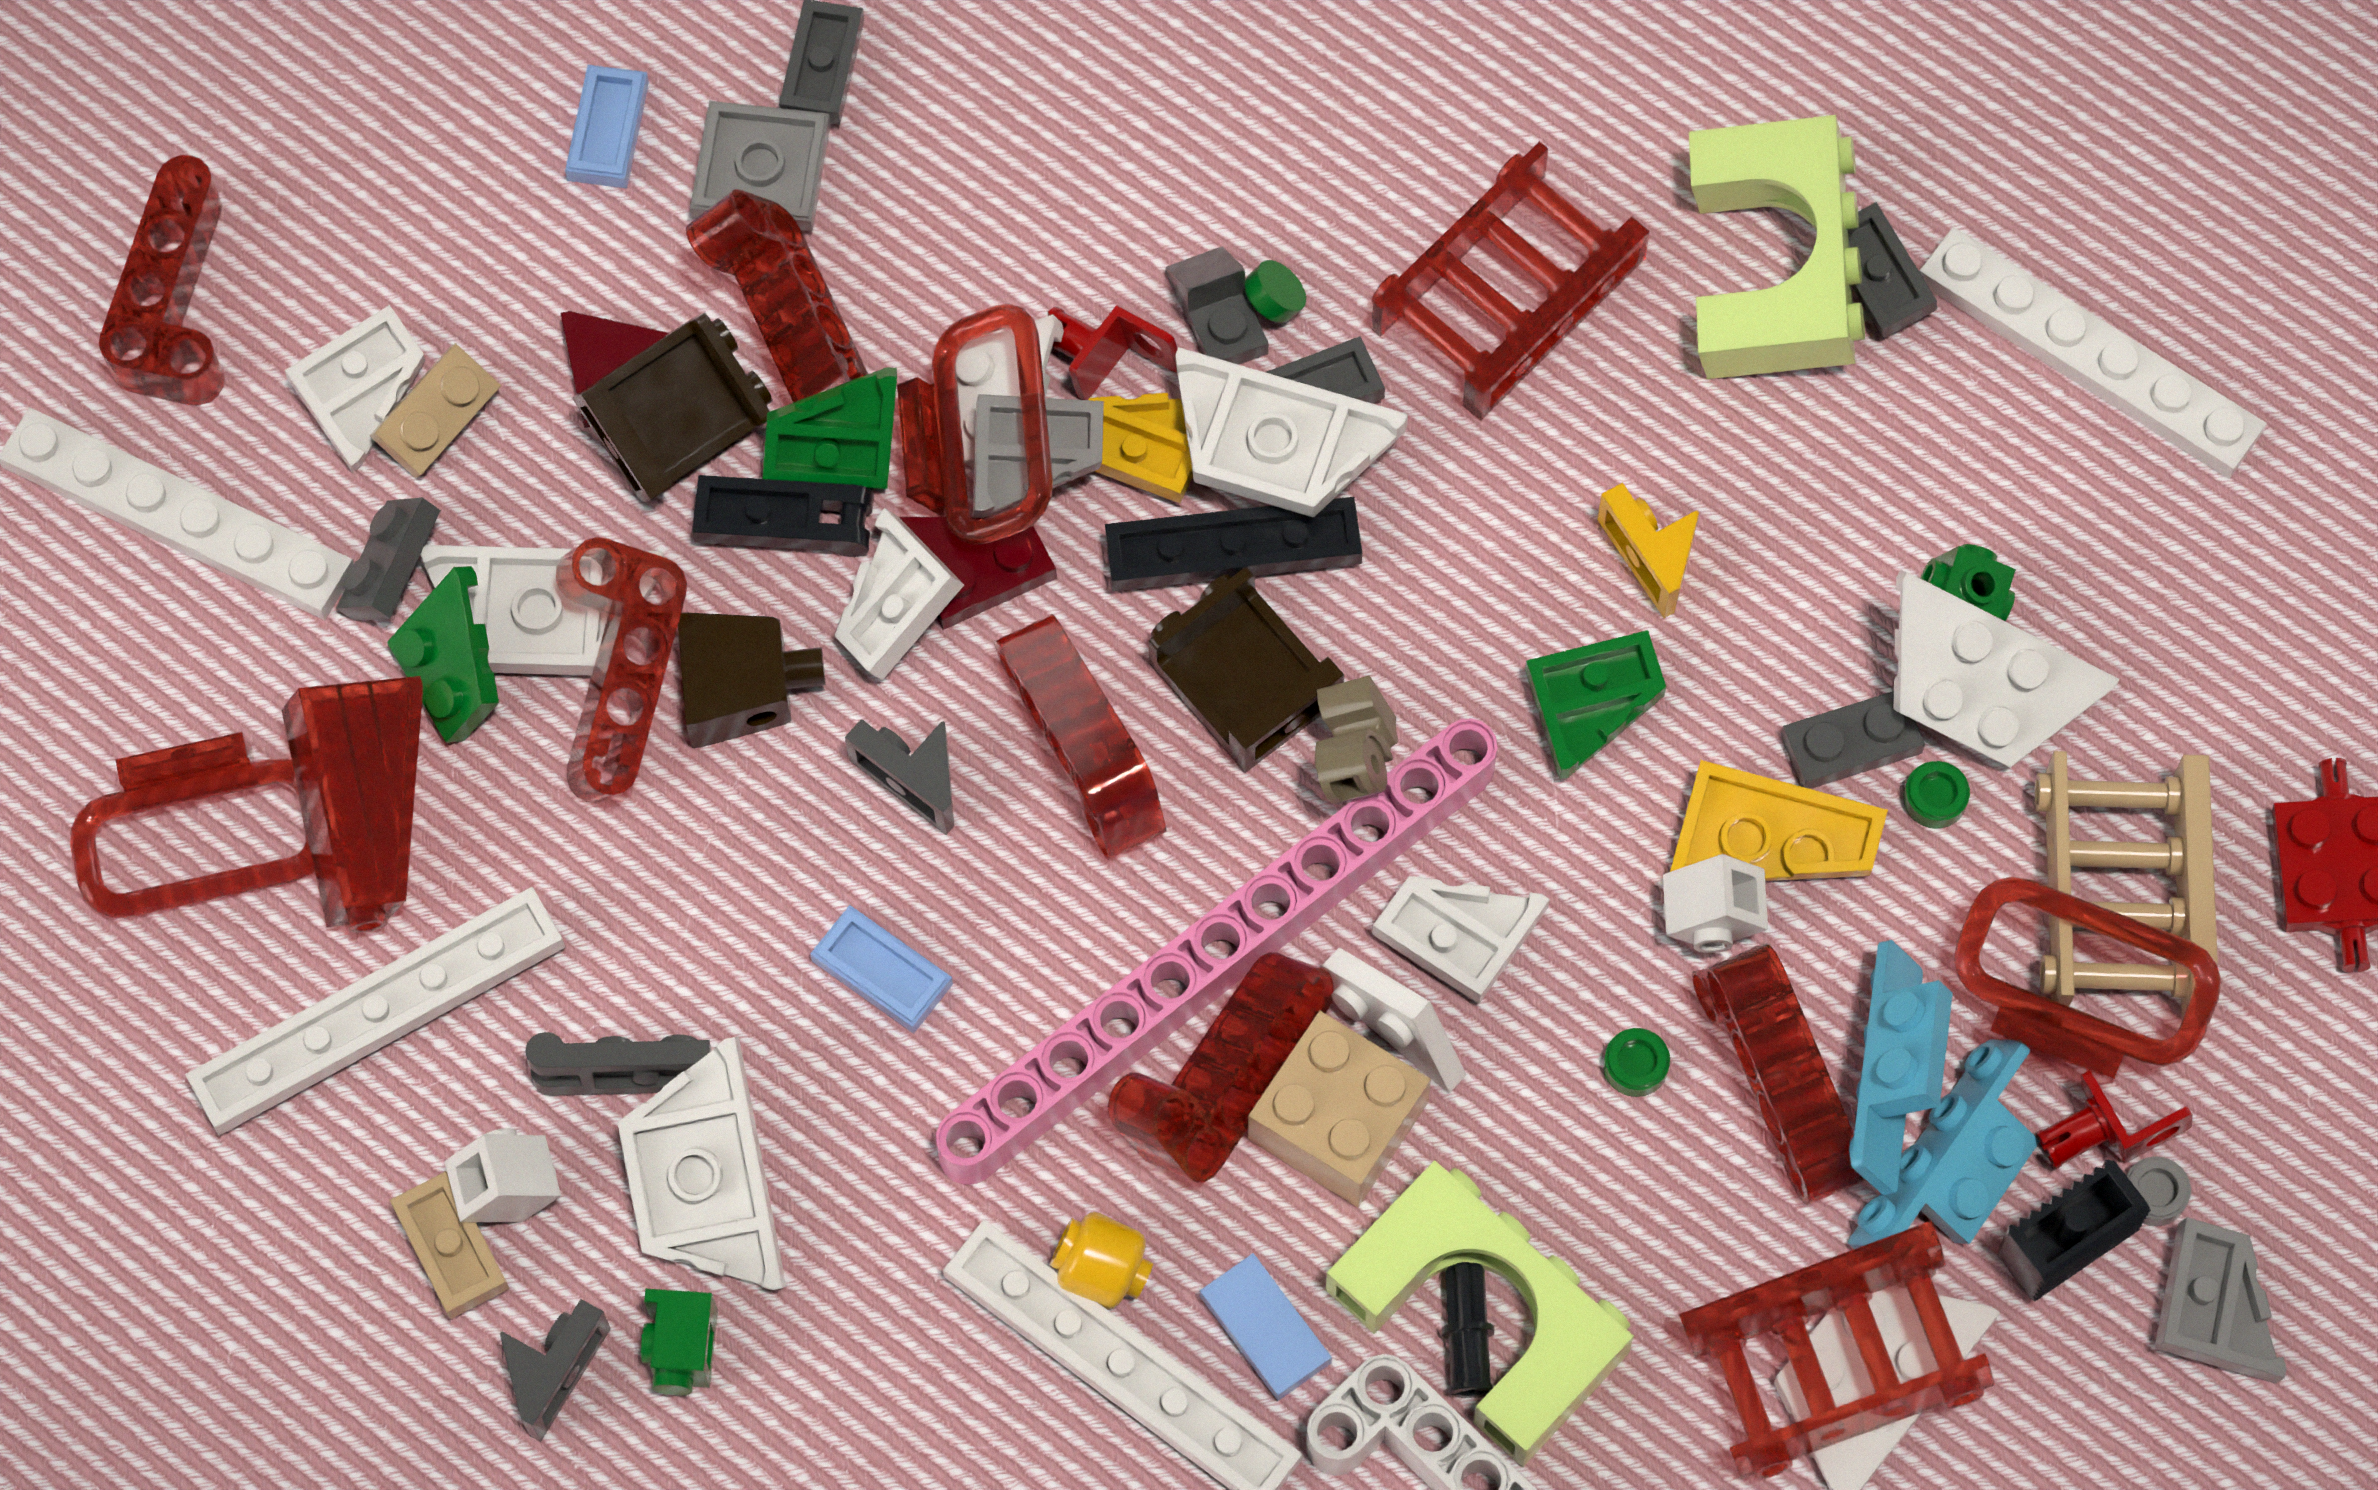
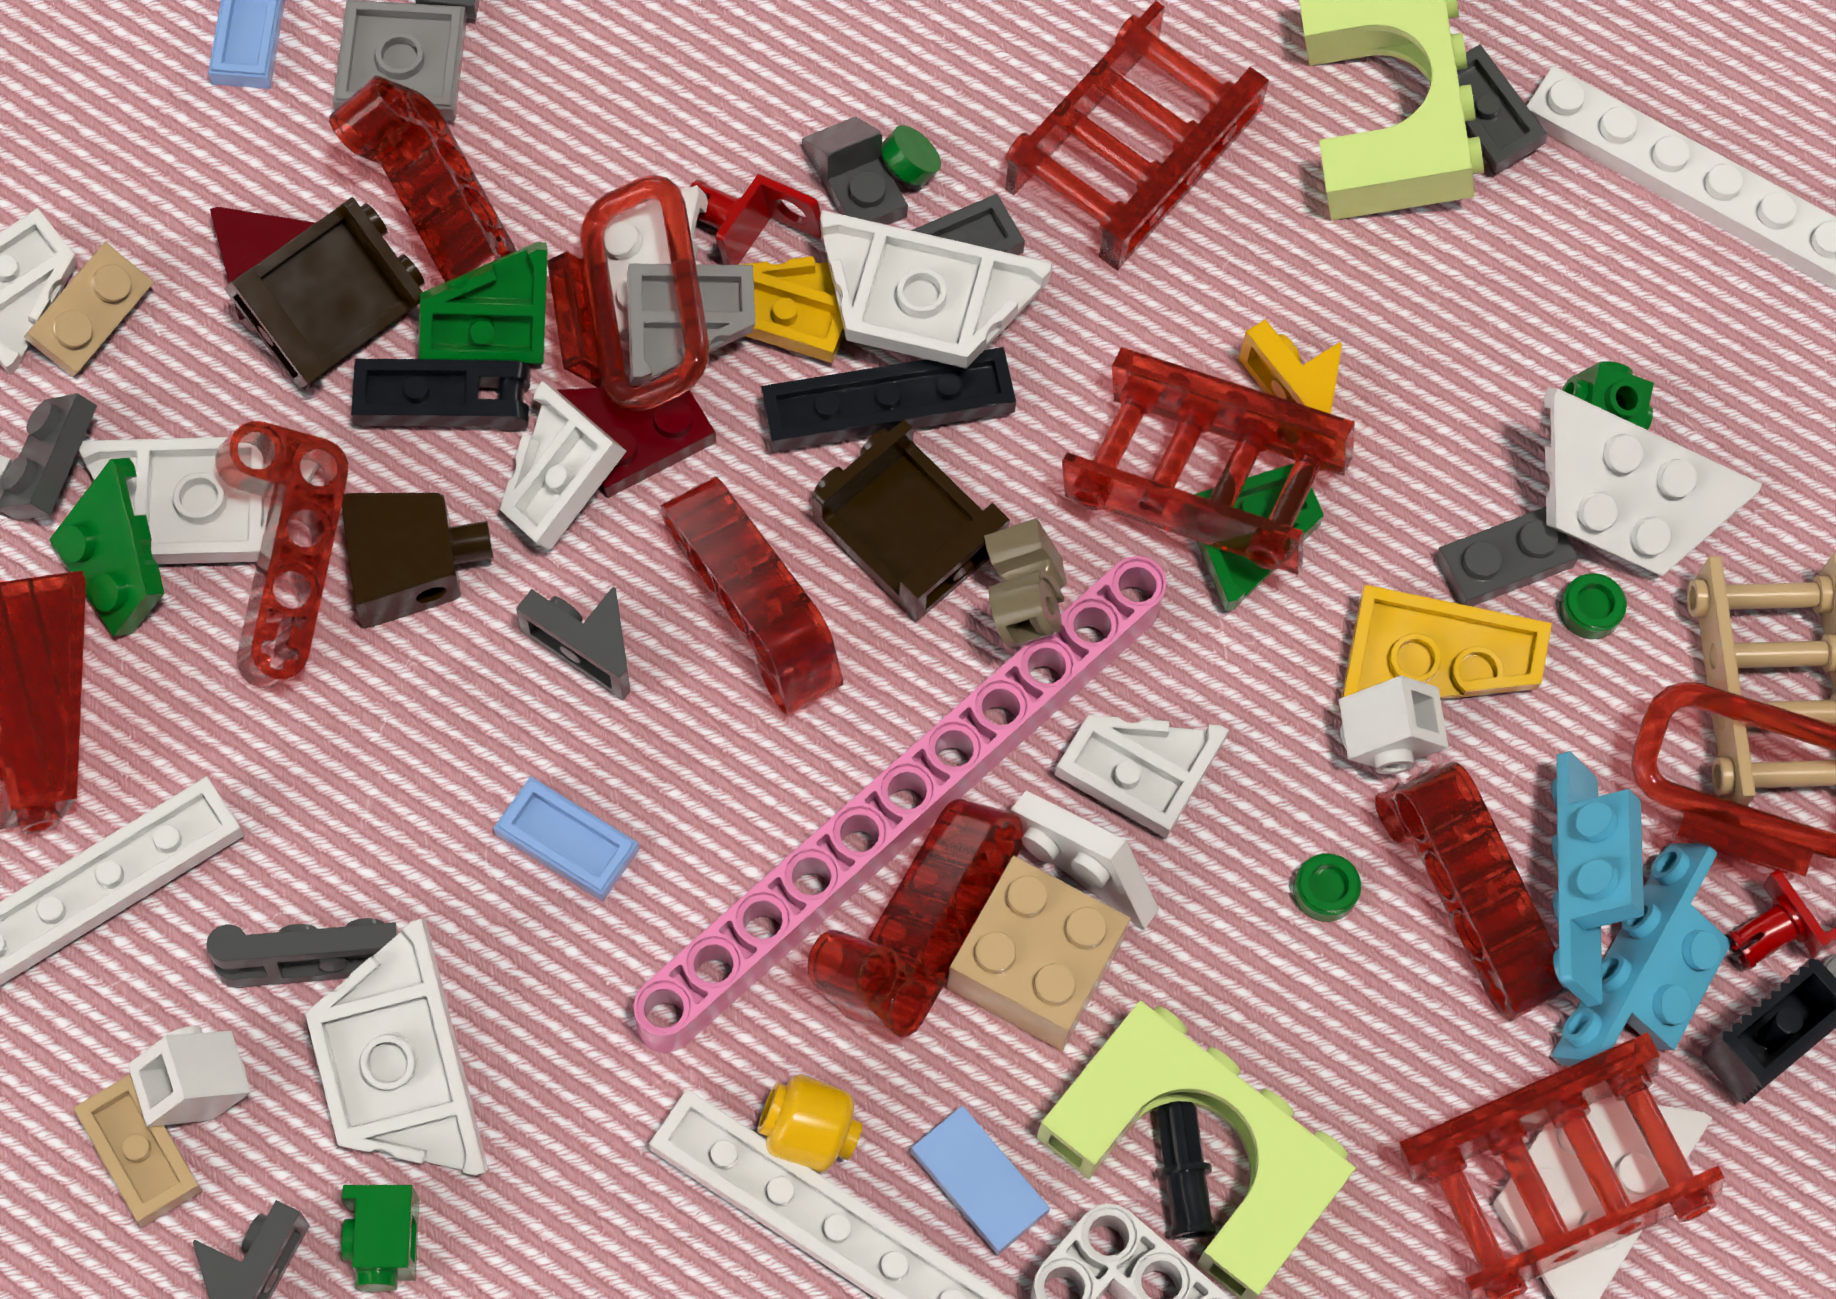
camera: 10 degrees left, 0 degrees up
none -> clear red fence [1062,347,1355,575]

